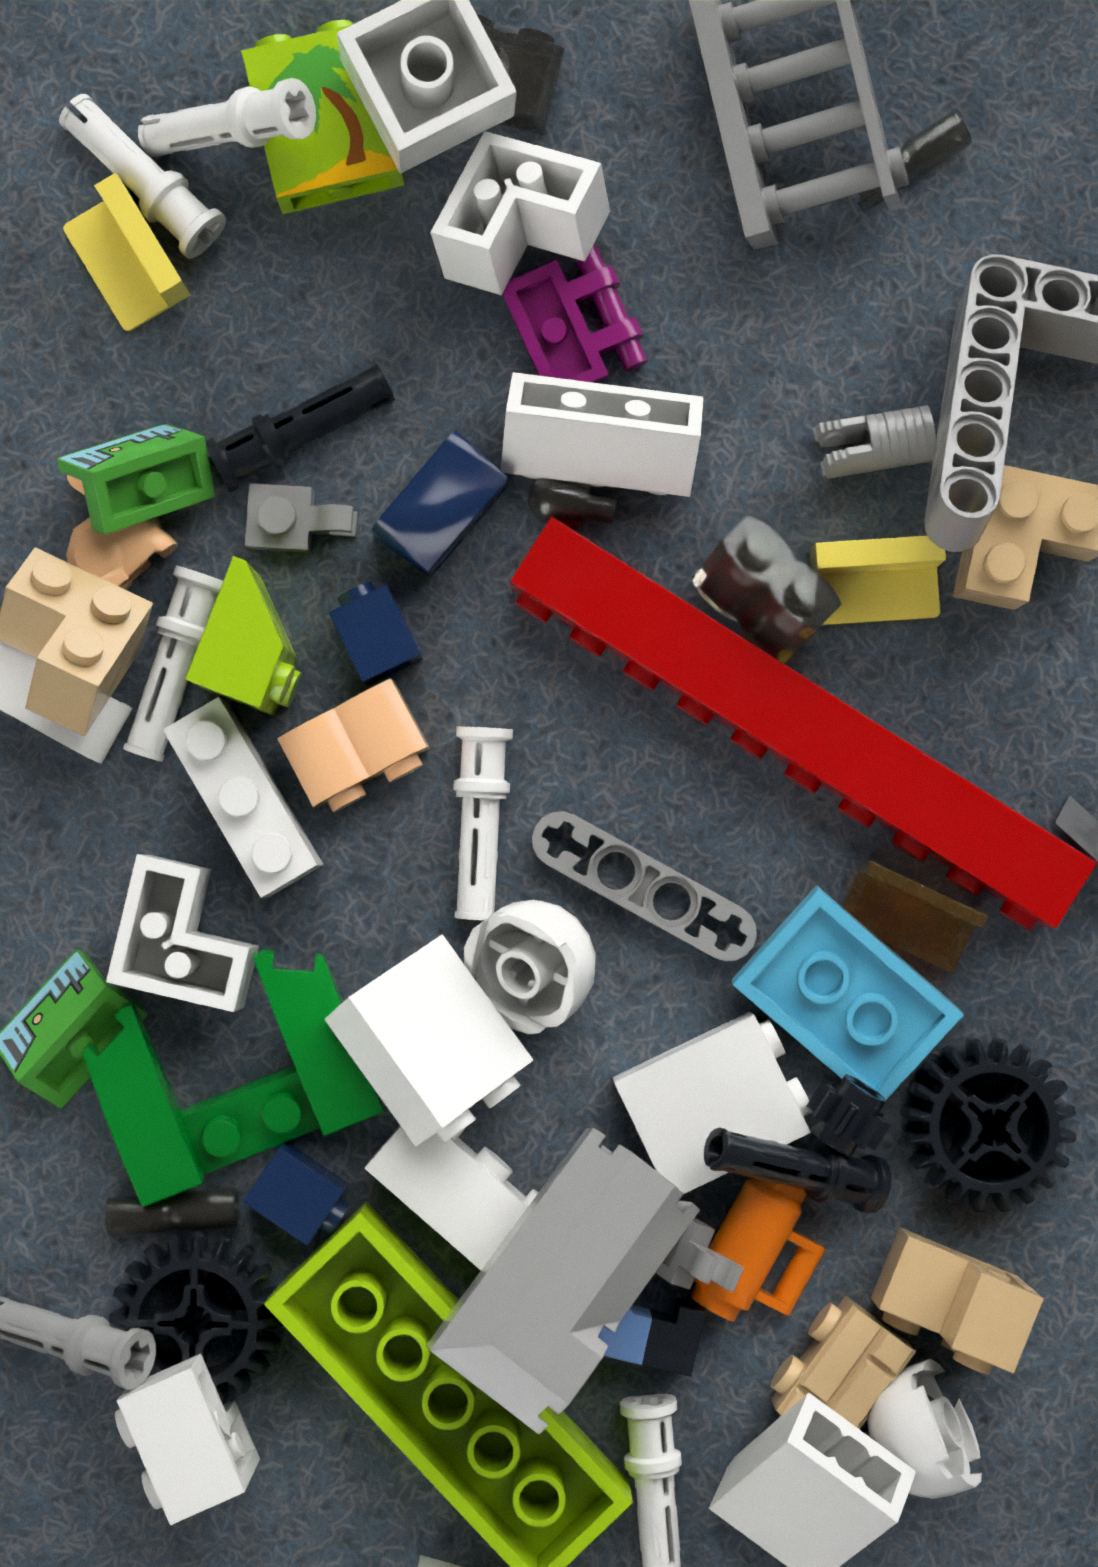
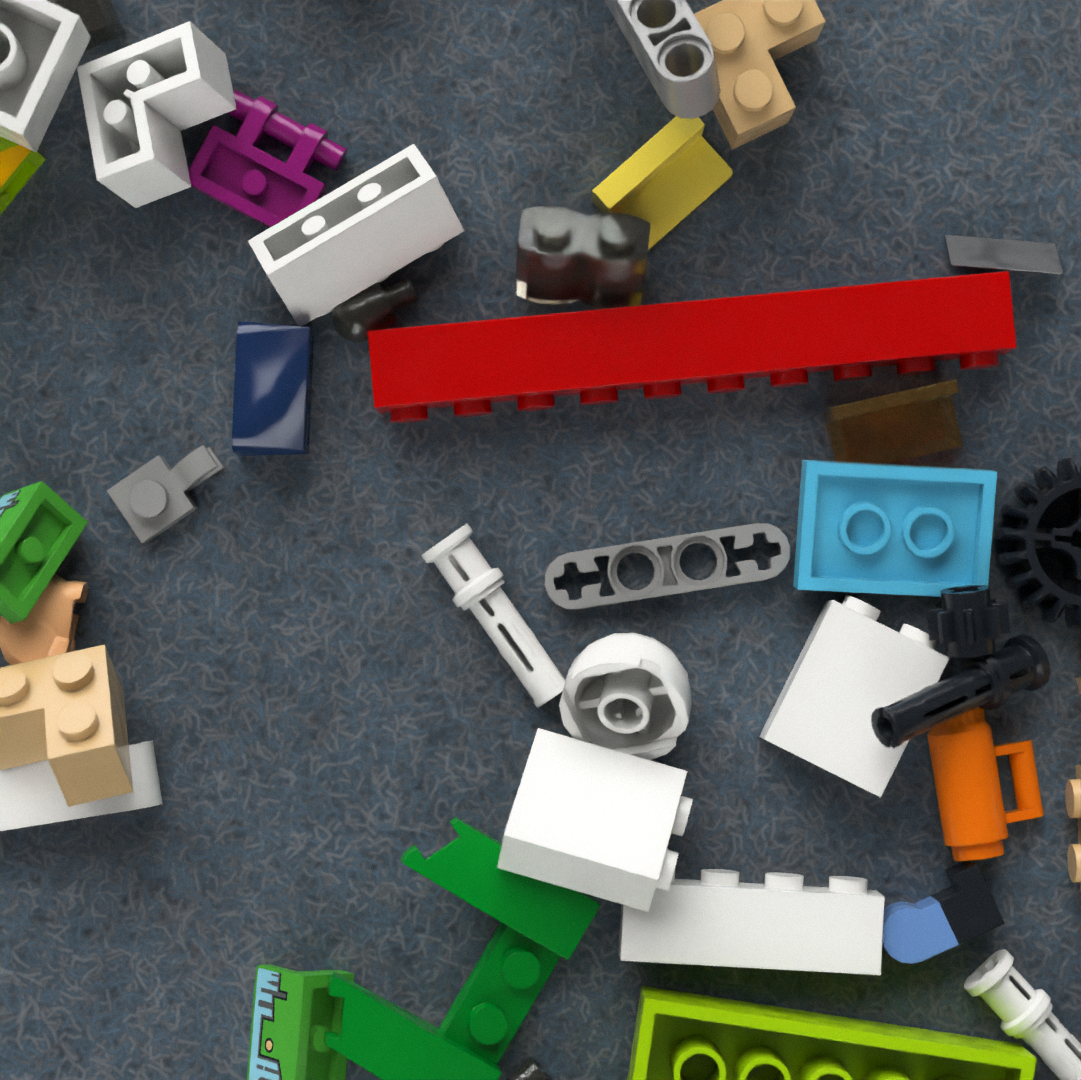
camera: 30 degrees left, 0 degrees up
white brick [106,854,259,1012] -> none
white pin [123,565,223,762] -> none
white brick [163,697,324,898] -> none
lime slope [185,556,302,716] -> none
black pin [205,364,395,493] -> none
dark blue brick [243,1141,350,1246] -> none
light nougat brick [277,679,430,812] -> none
dark blue brick [328,582,423,686] -> none
light grey brick [426,1128,700,1434] -> none
light grey plate [655,1217,744,1292] -> none
light grey hinge [813,405,936,479] -> none

